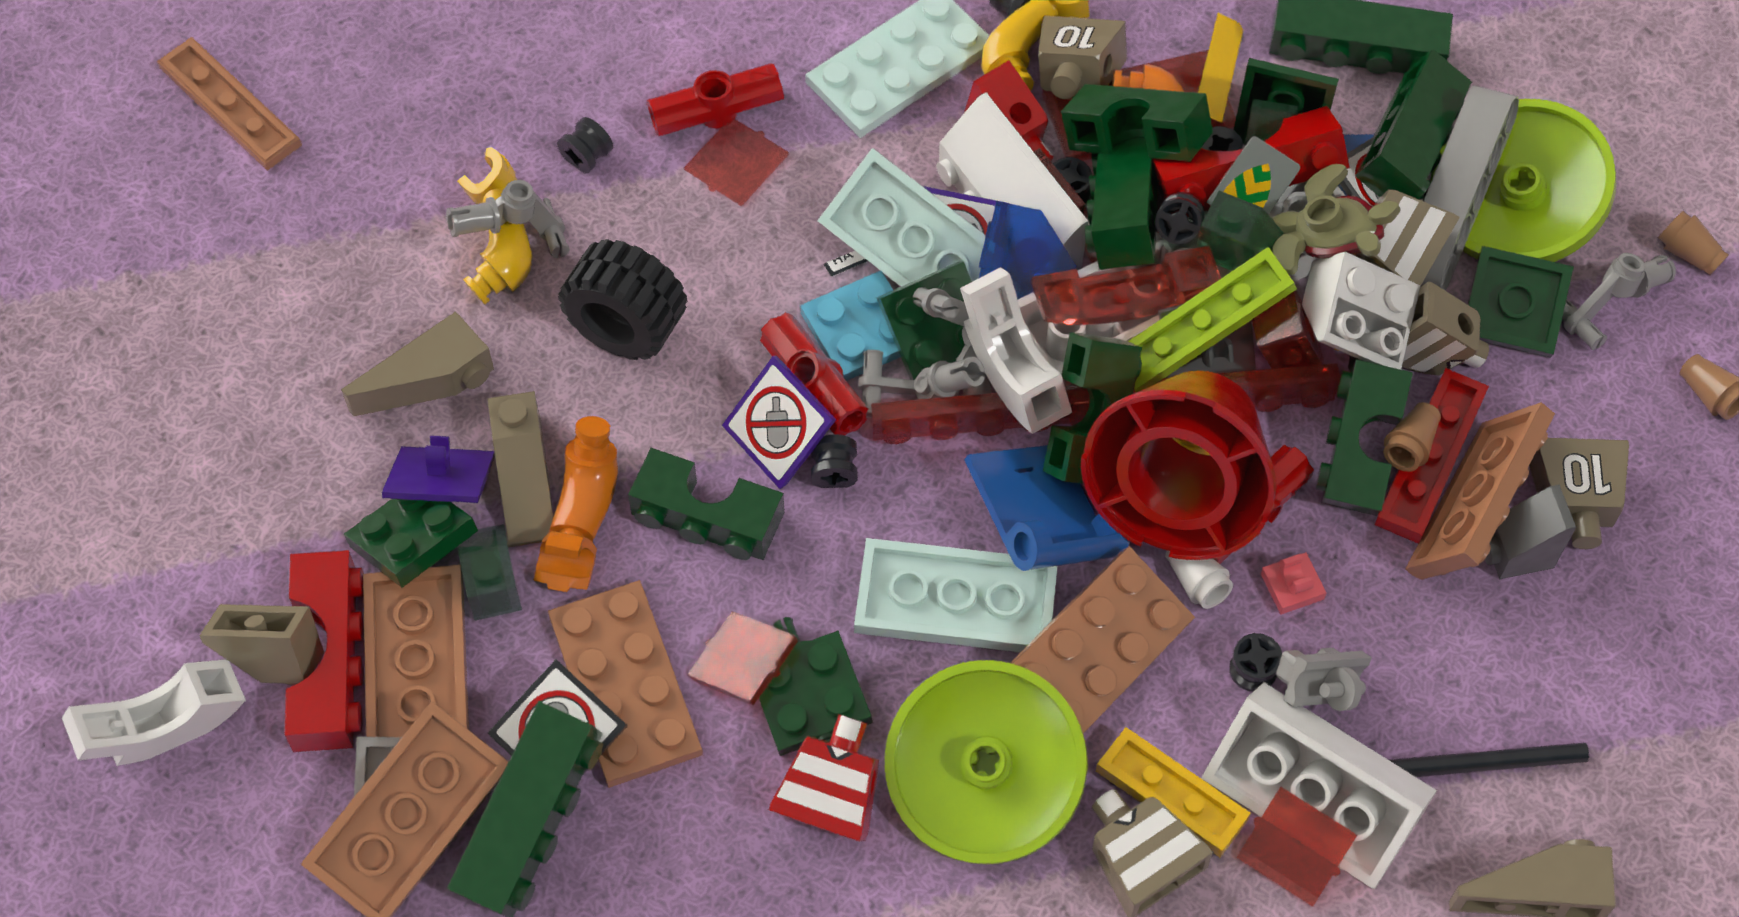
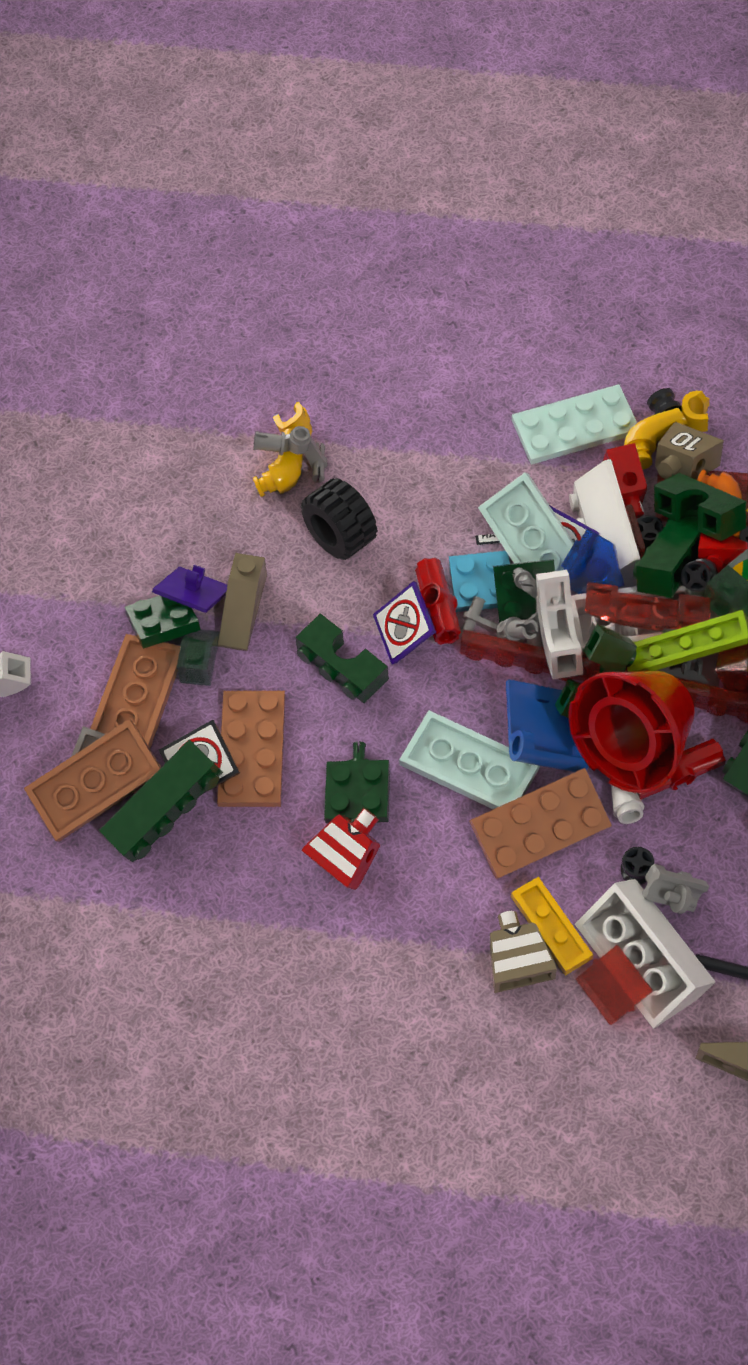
camera: 25 degrees right, 0 degrees up
nougat tile [157,37,302,171] -> none
dark tan slope [199,604,325,685] -> none
red arch [284,550,364,752] -> none
dark tan slope [341,311,494,416] -> none
orange piece [533,416,618,592] -> none
black wheel [557,117,614,174] -> none
red piece [646,63,784,137] -> none
clear red piece [684,118,789,206] -> none
clear red piece [687,611,798,706] -> none
black wheel [811,434,858,488] -> none
lime dish [884,660,1088,864] -> none
coral tile [1261,552,1327,615] -> none

